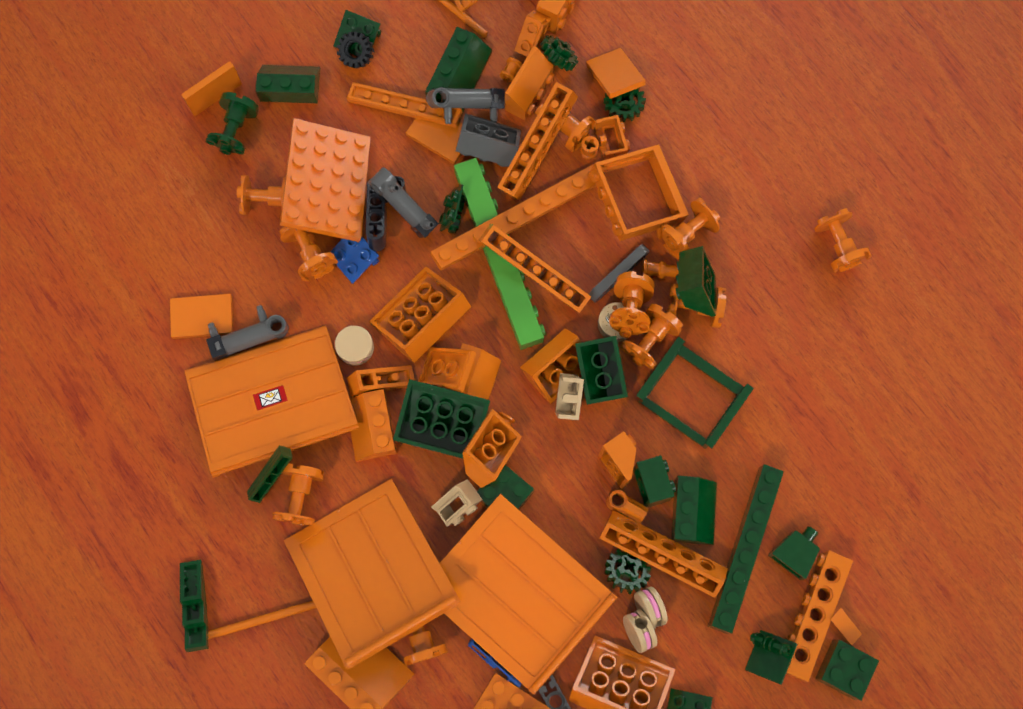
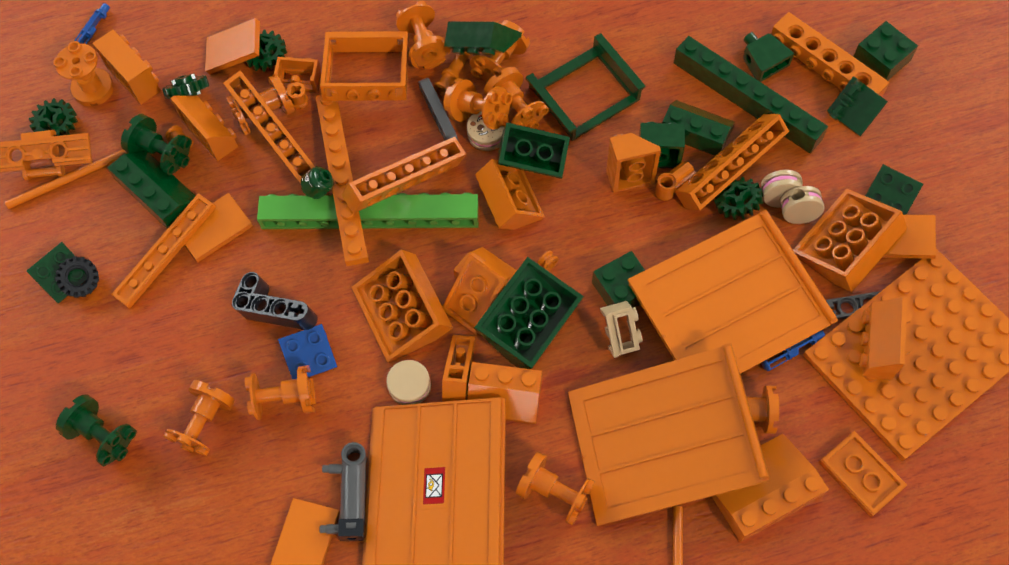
camera: 65 degrees left, 10 degrees down
orange tile [181,61,242,116] -> none
dark green piece [247,445,293,503] -> none
dark green slope [256,65,320,103] -> none
orange plate [280,118,370,242] -> none
dark grey piece [368,167,439,238] -> none
dark grey piece [426,87,505,124] -> none
dark green hinge [439,185,465,233] -> none
dark grey slope [456,113,521,167] -> none
orange slope [463,409,522,488] -> none
orange window [514,10,551,57] -> none
tan window [555,373,584,420] -> none
orange sticker [831,608,862,645] -> none
none -> dark green piece [121,114,192,176]
none -> dark green head [301,166,334,199]

